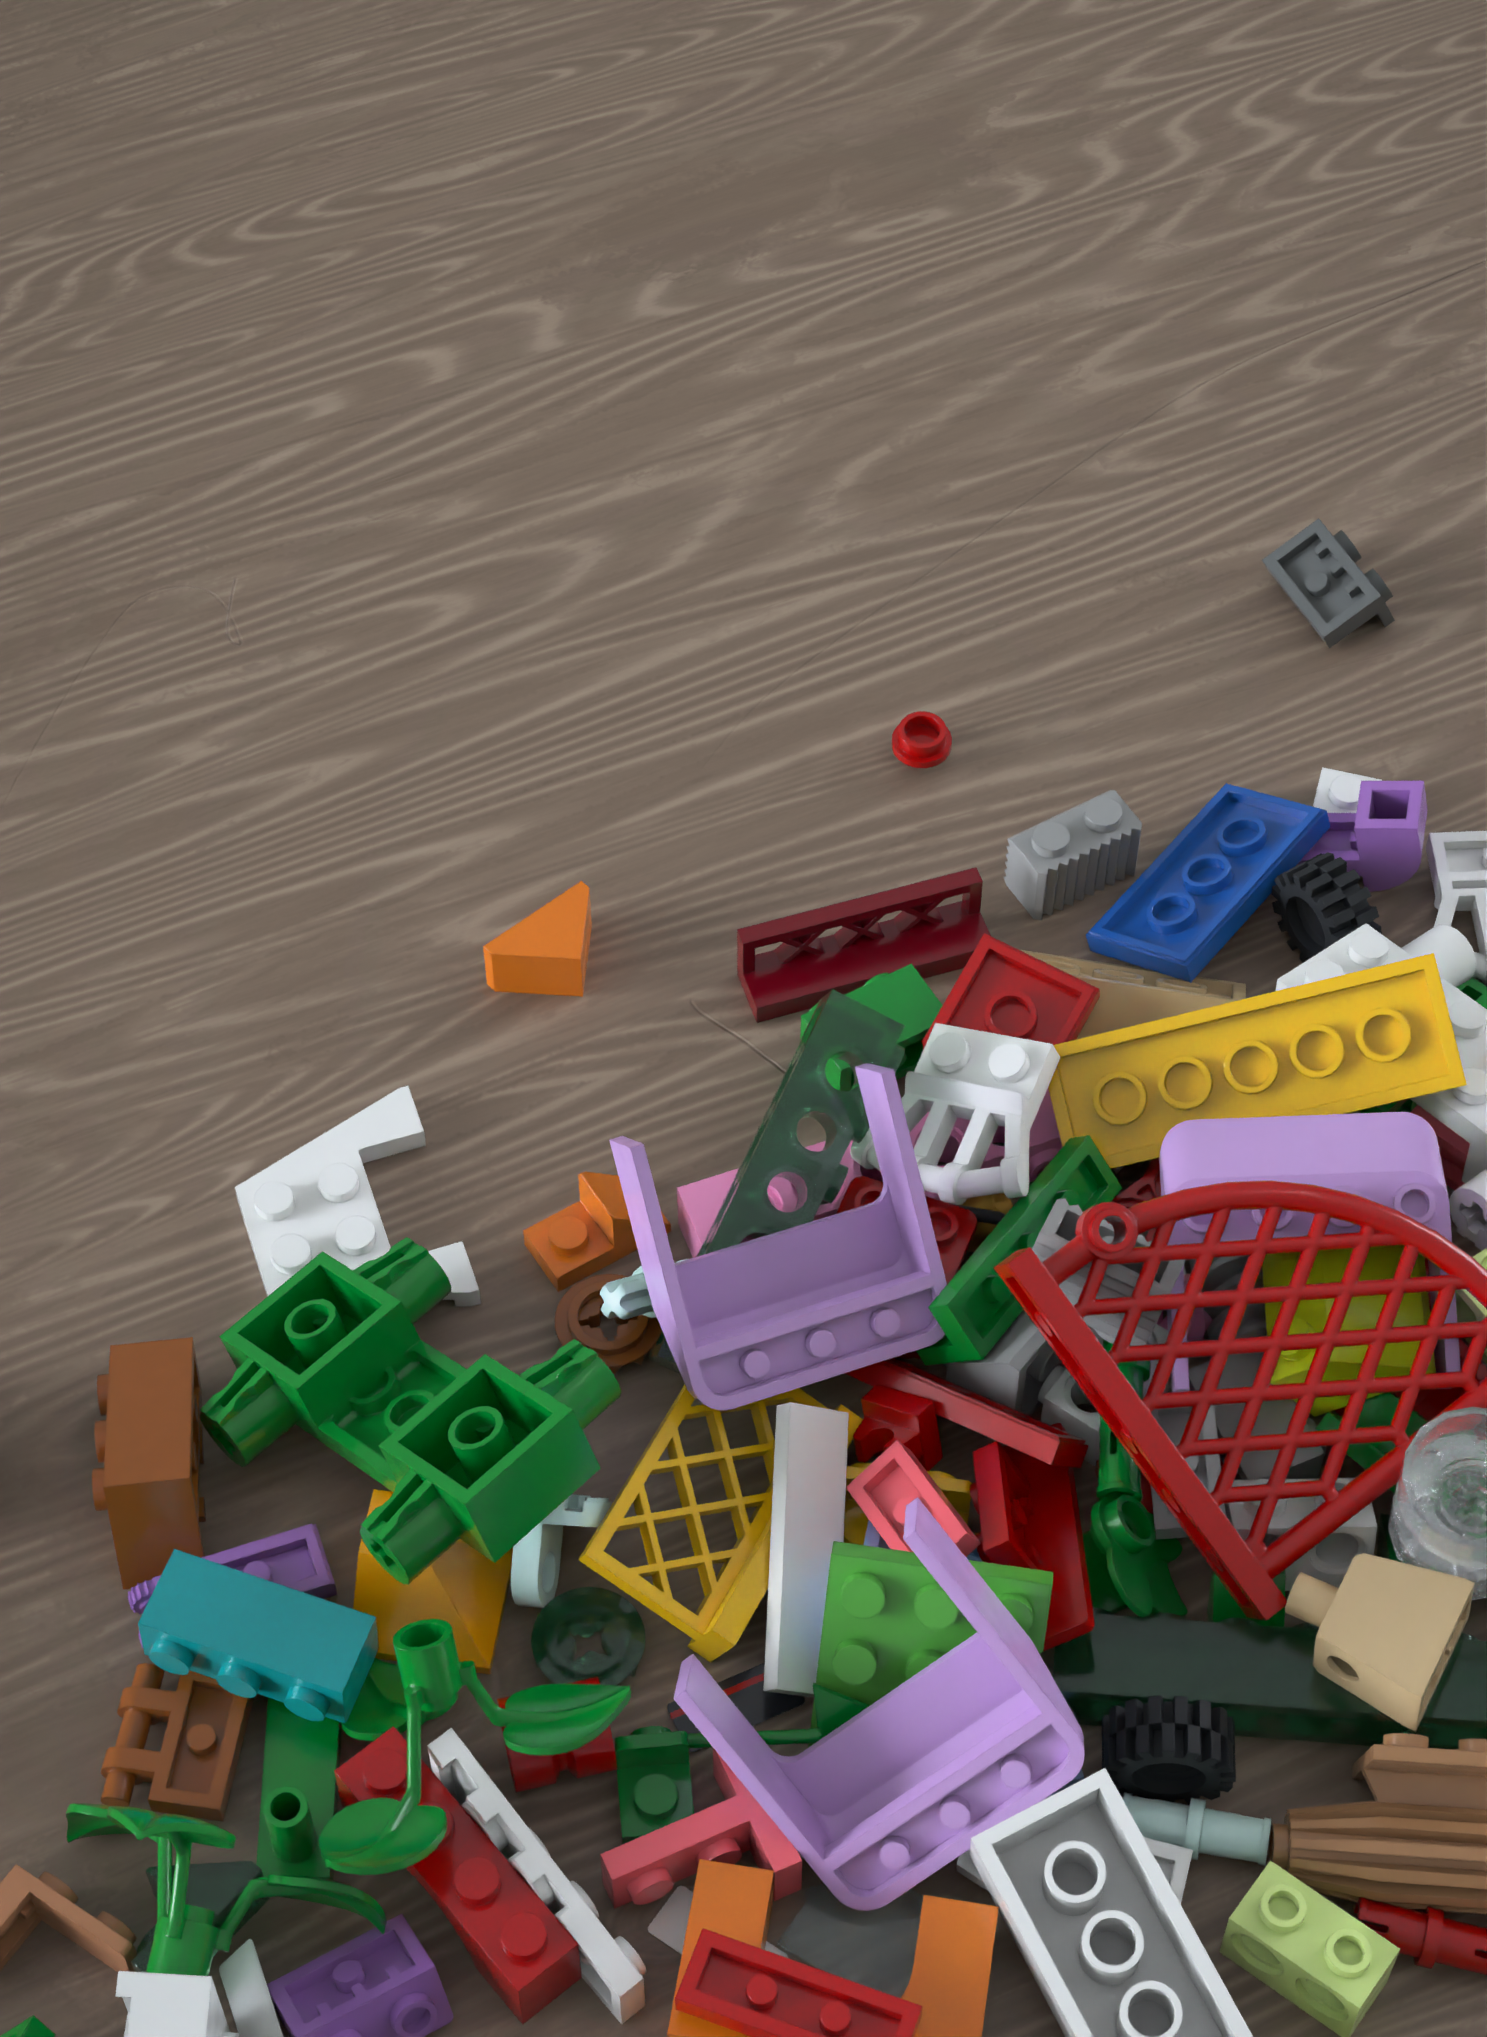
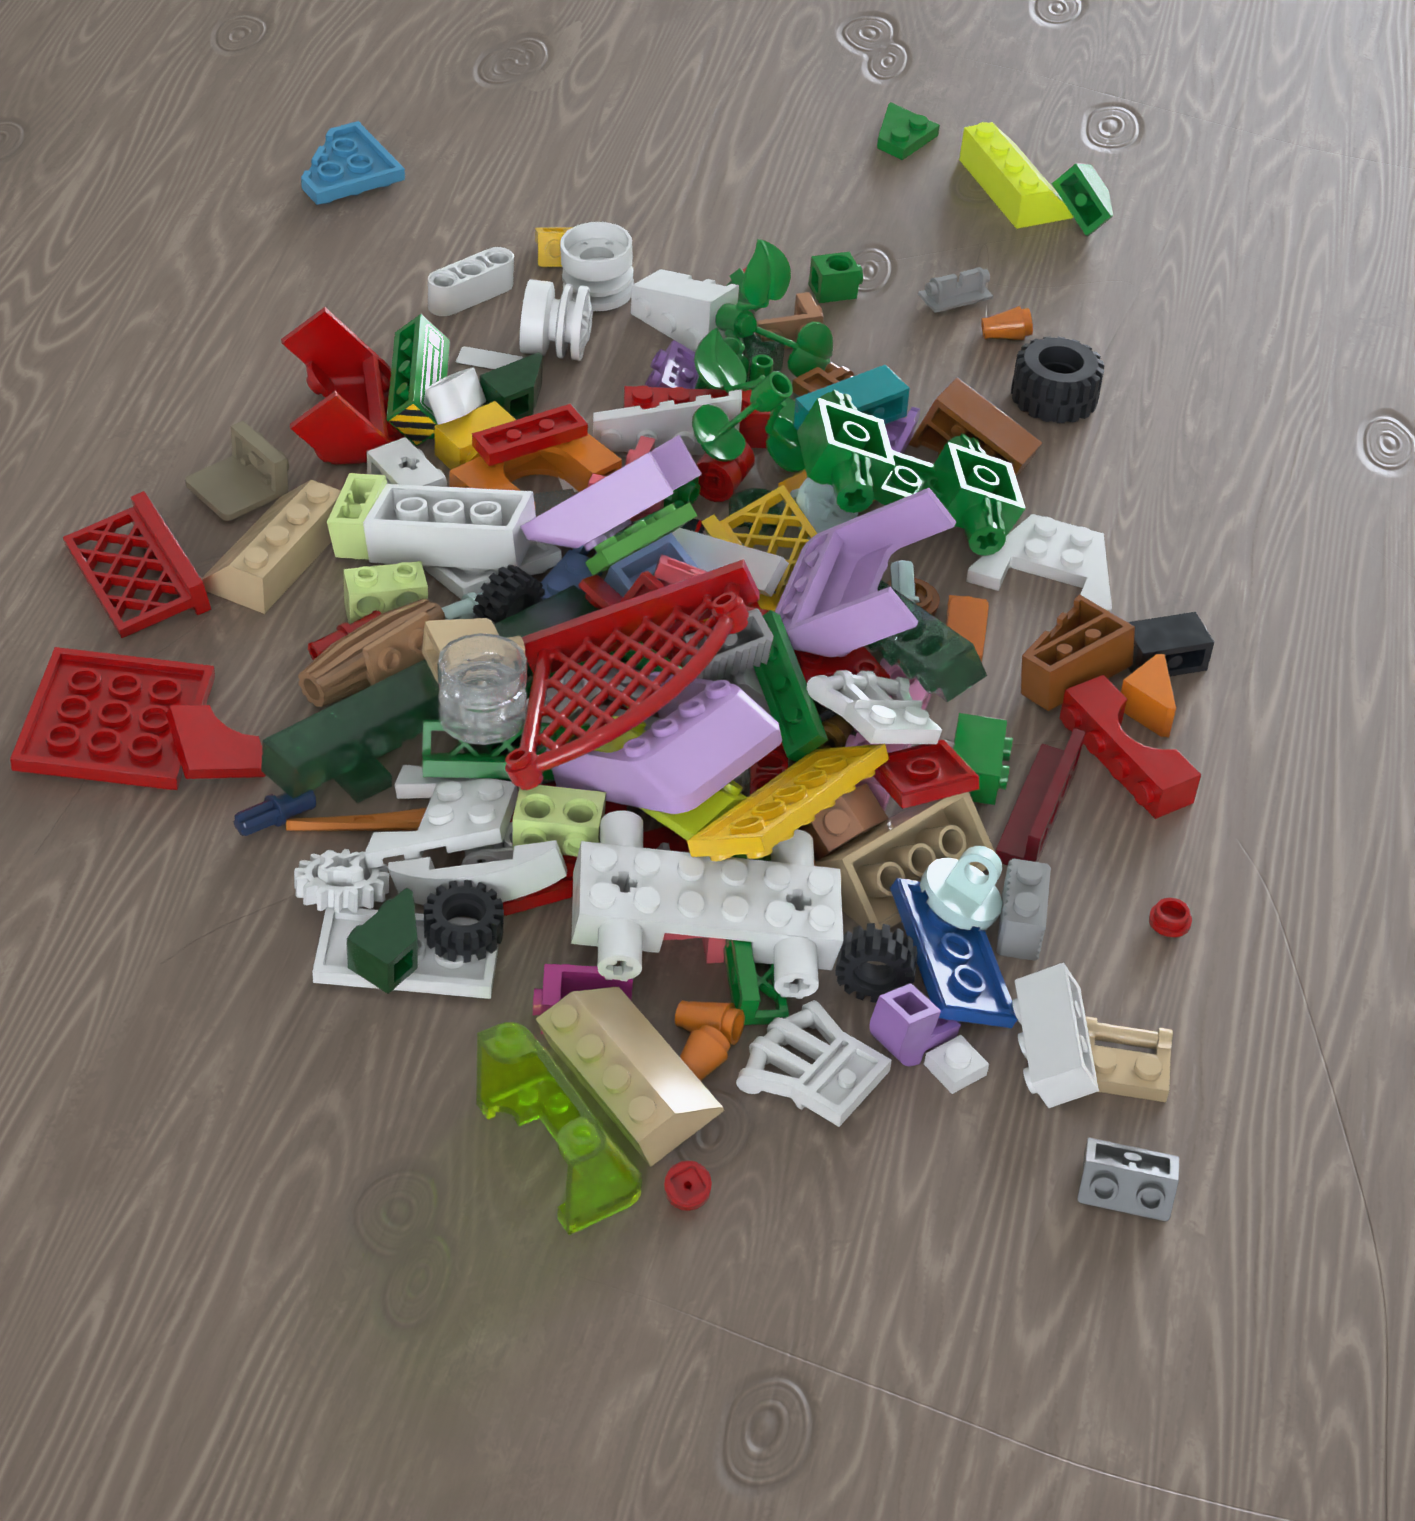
camera: 125 degrees right, 10 degrees down
none -> light aqua tile [920,846,1003,931]
none -> white brick [1012,962,1099,1108]
none -> dark orange wedge [1021,594,1135,711]
none -> red arch [1059,675,1201,819]
none -> tan plate [1085,1016,1173,1102]
none -> black brick [1128,612,1214,677]

